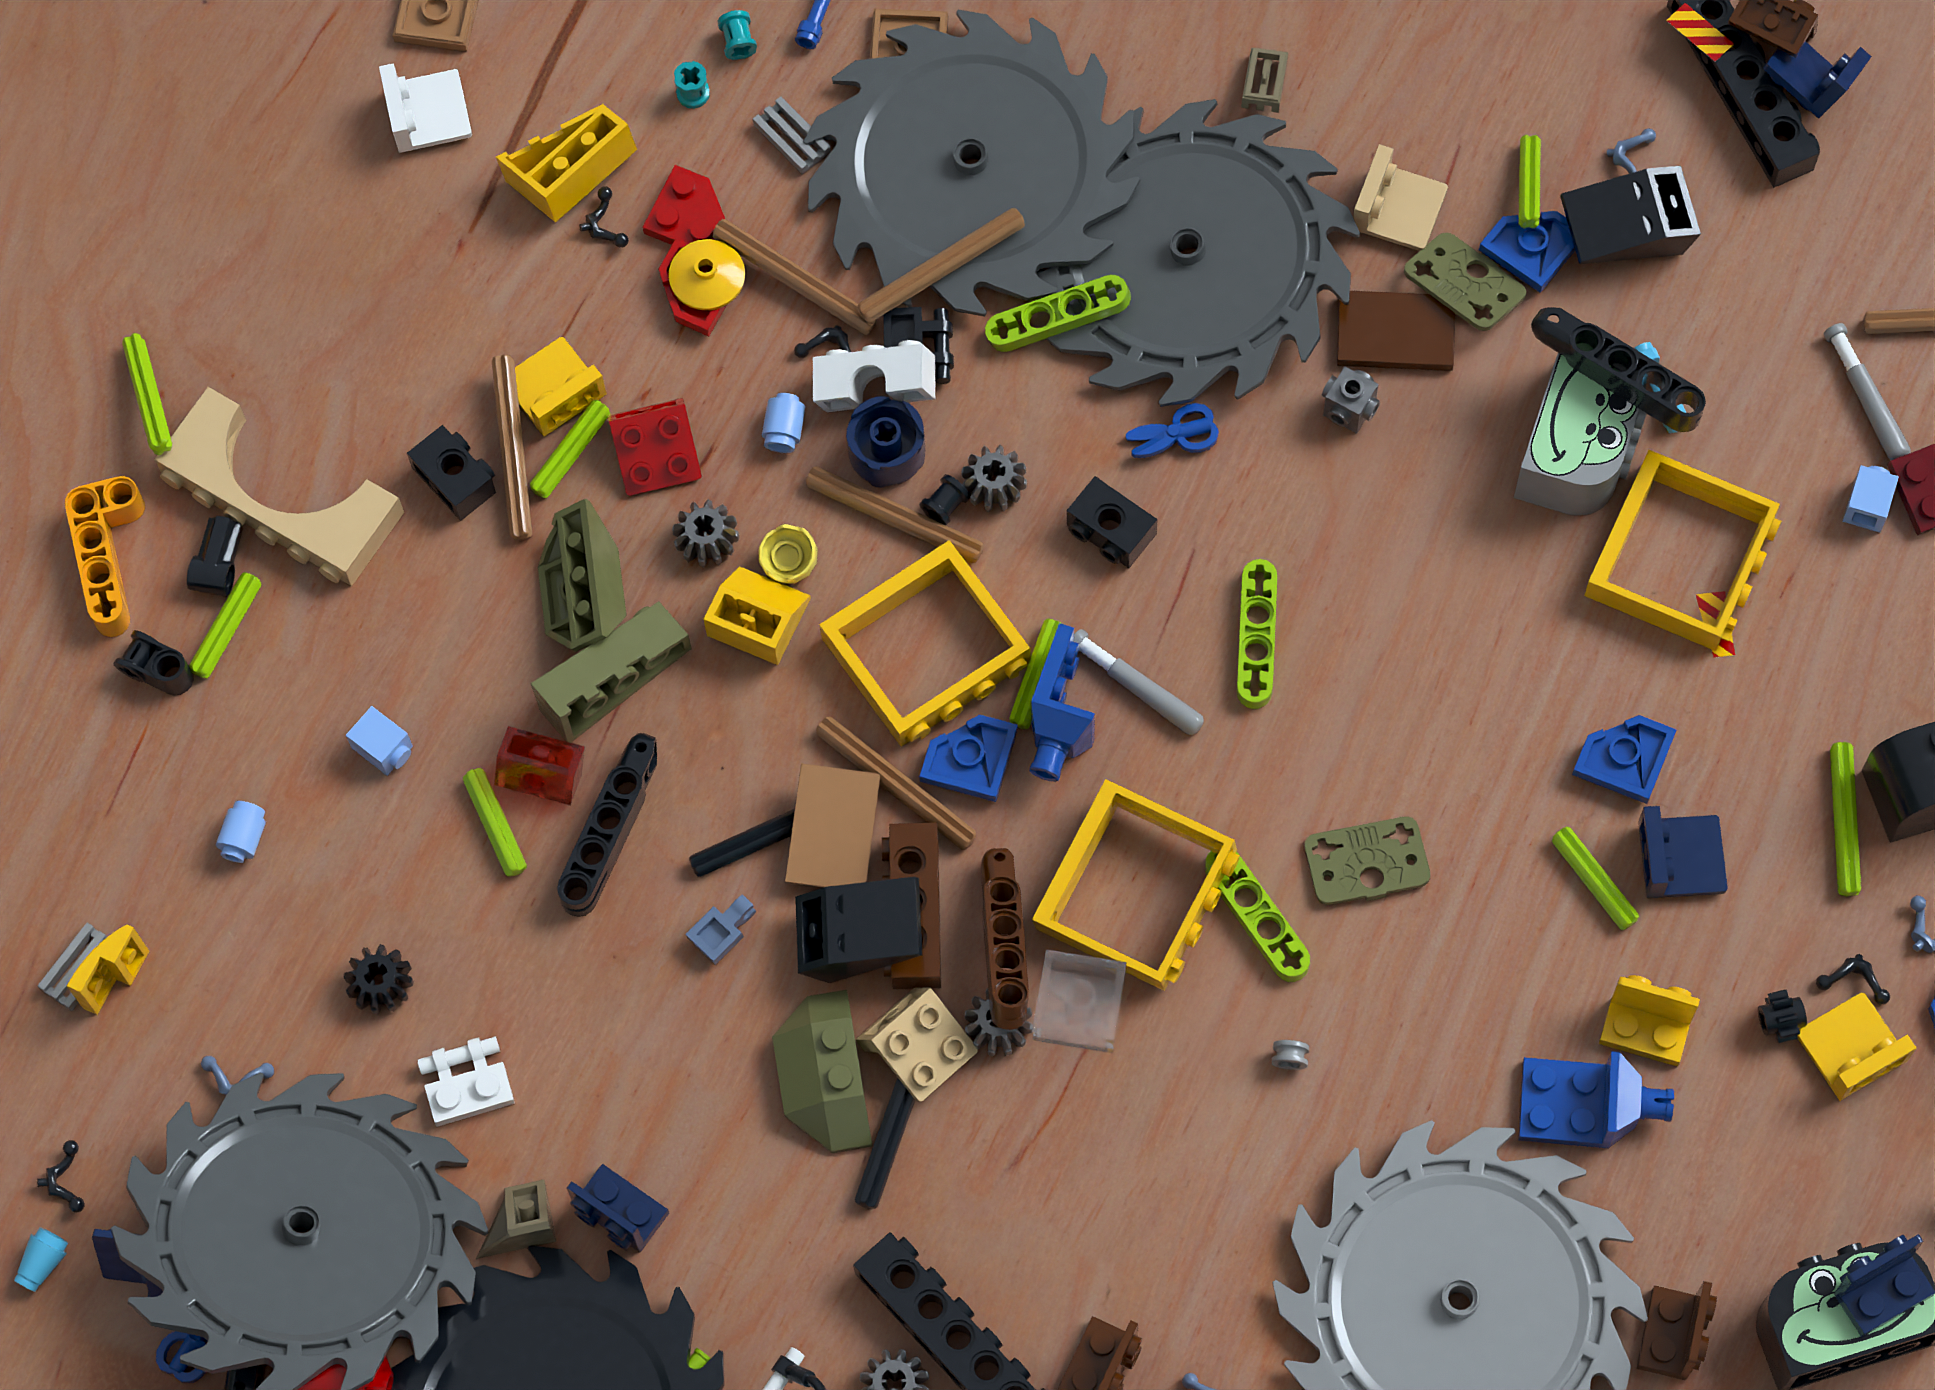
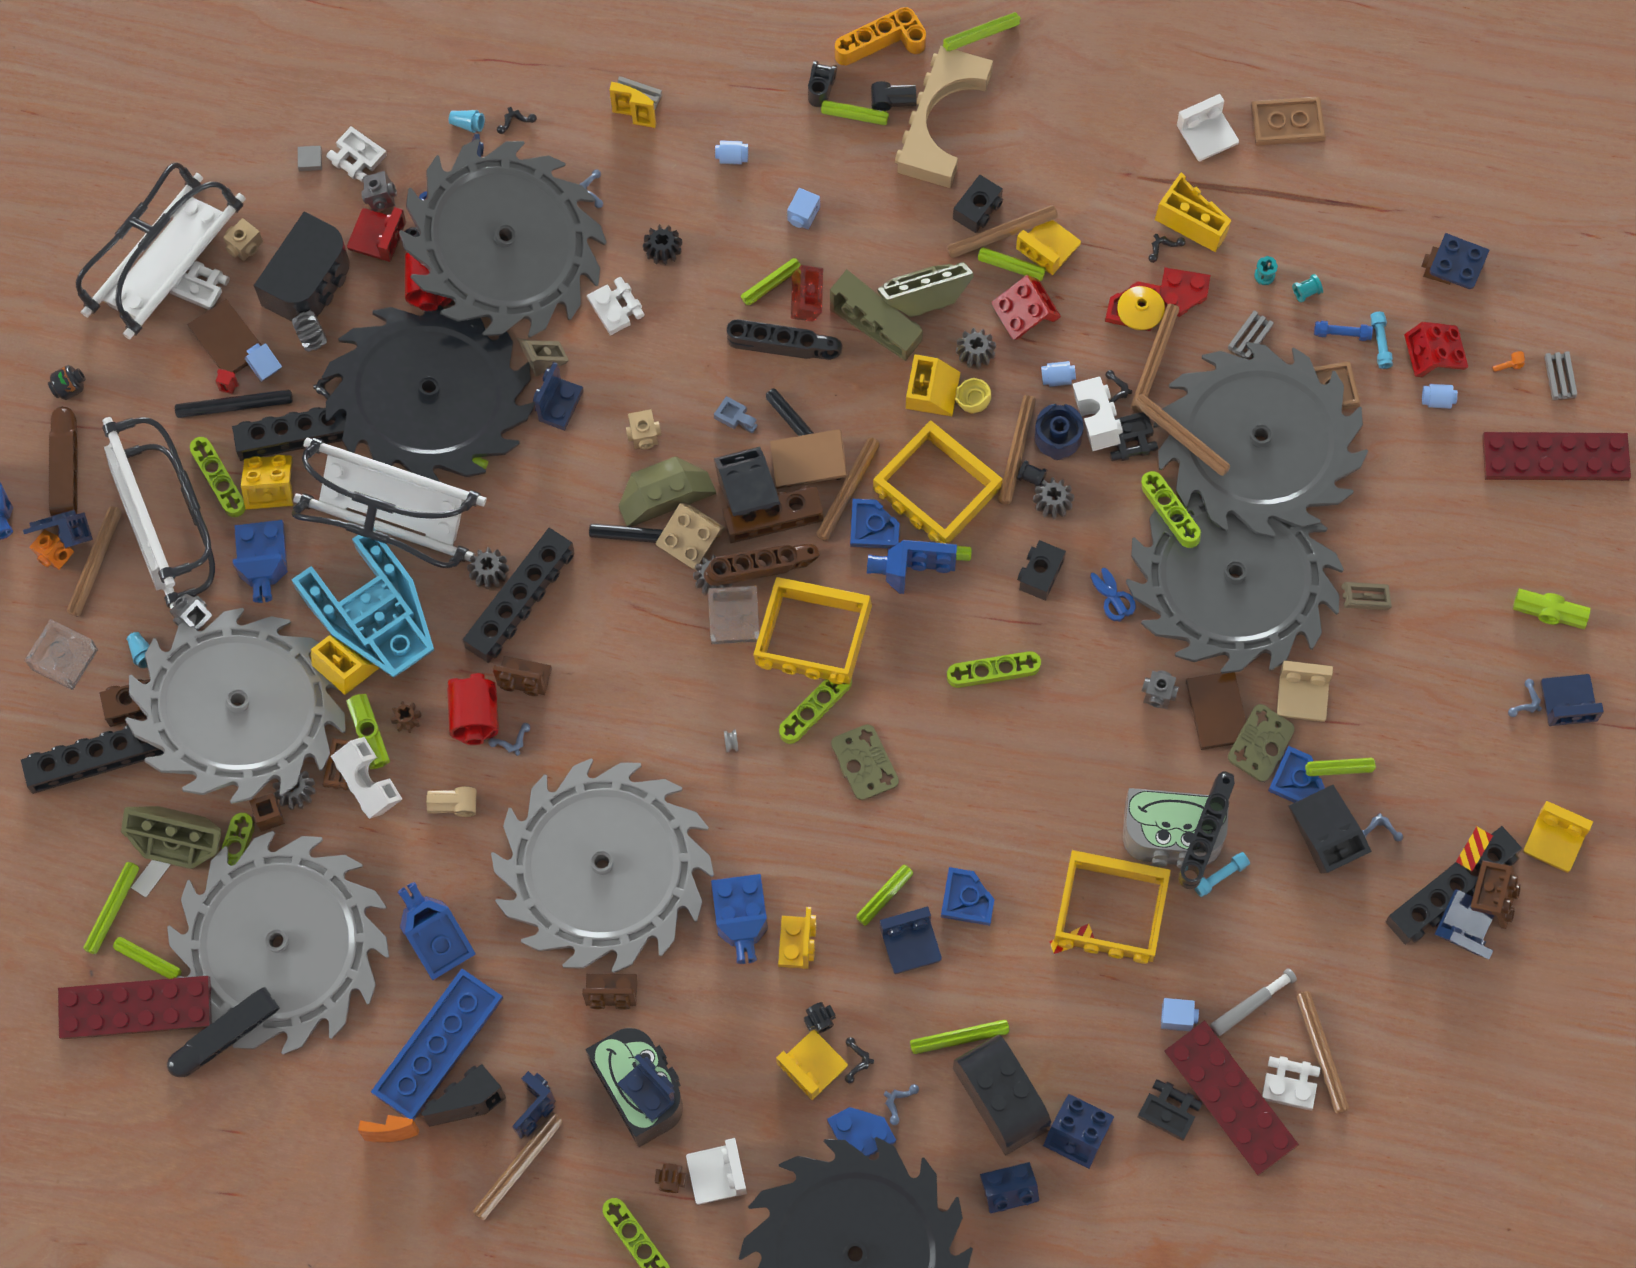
camera: 75 degrees right, 0 degrees up
light grey piece [1074,629,1204,735] -> none
none -> tan brick [626,409,661,449]

